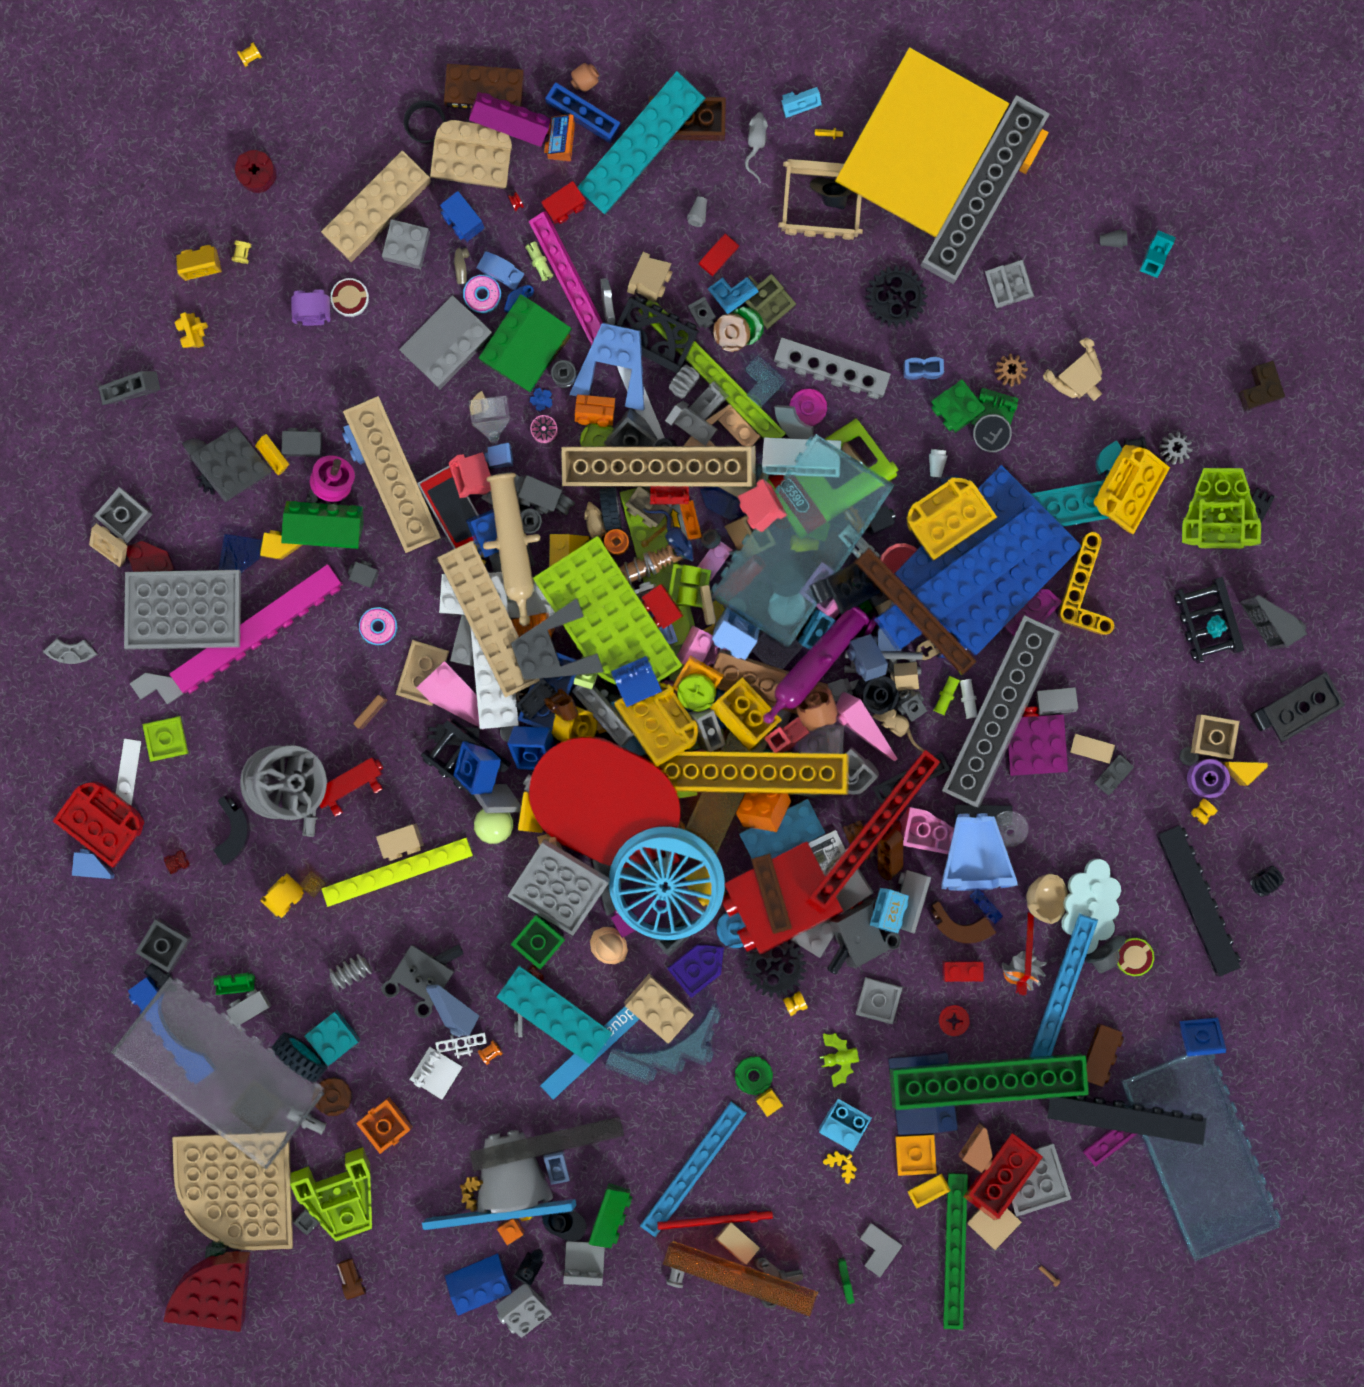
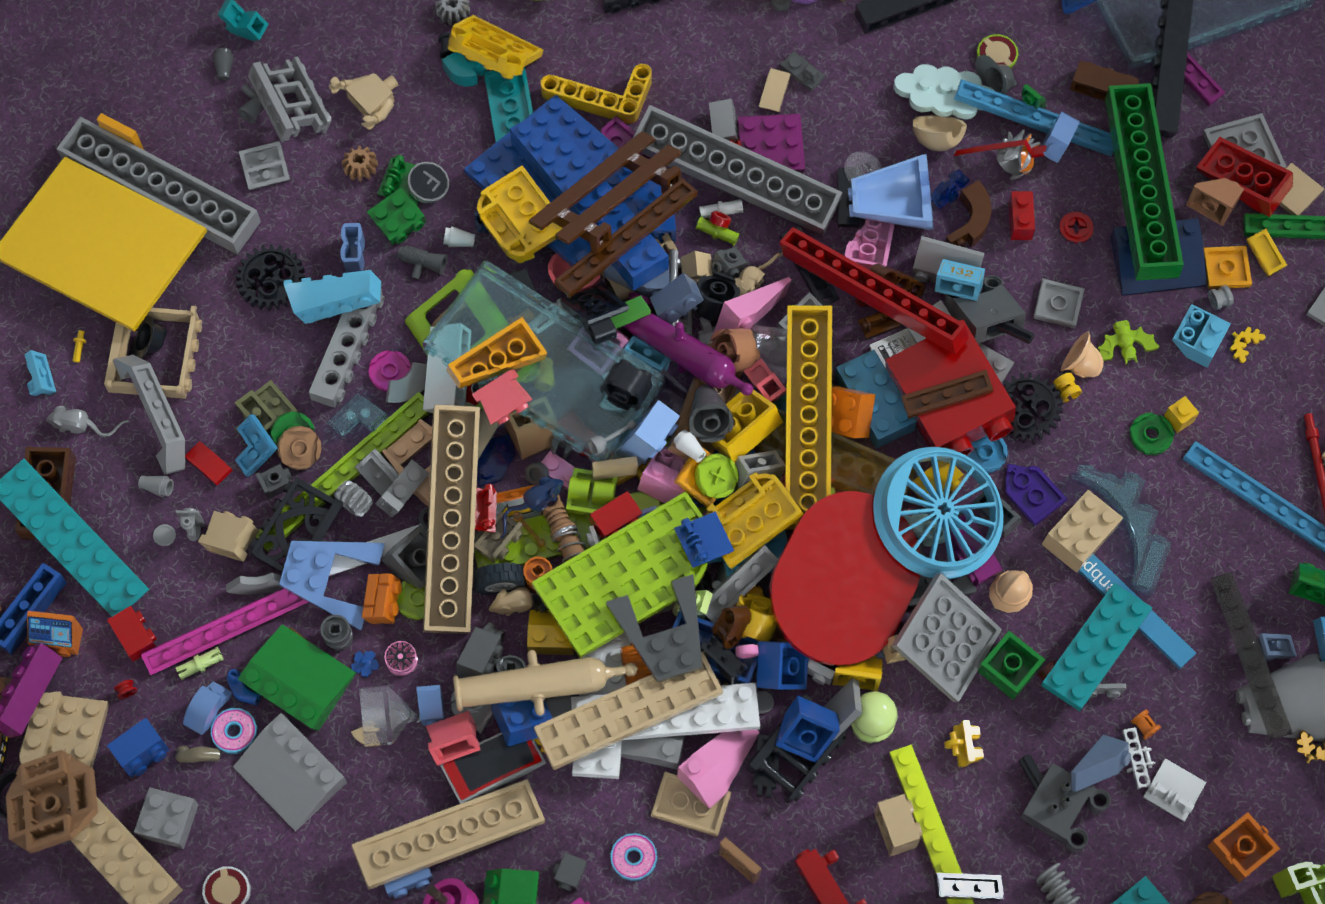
camera: 90 degrees left, 20 degrees down
none -> medium nougat piece [6,750,98,854]
none -> light grey slope [113,355,185,475]
none -> light grey piece [153,524,176,546]
none -> light grey hinge [176,508,206,541]
none -> dark grey piece [237,82,276,124]
none -> light grey fence [248,56,331,142]
none -> medium azure wedge [284,270,381,324]
none -> dark grey piece [398,245,448,280]
none -> light orange wedge [446,317,548,389]
none -> reddish brown fence [529,131,681,254]
none -> light grey hinge [587,420,636,455]
none -> black brick [600,359,652,411]
none -> bright green tile [611,296,651,329]
none -> white cone [674,430,706,462]
none -> dark grey cone [688,385,734,443]
none -> red tile [709,211,731,228]
none -> bright pink tile [735,645,759,658]
none -> tile [933,873,1004,901]
none -> yellow hips [944,720,984,767]
none -> green slope [1021,84,1046,109]
none -> medium blue slope [1041,111,1080,163]
none -> light nougat piece [1061,331,1104,378]
none -> light grey wheel [1208,285,1234,310]

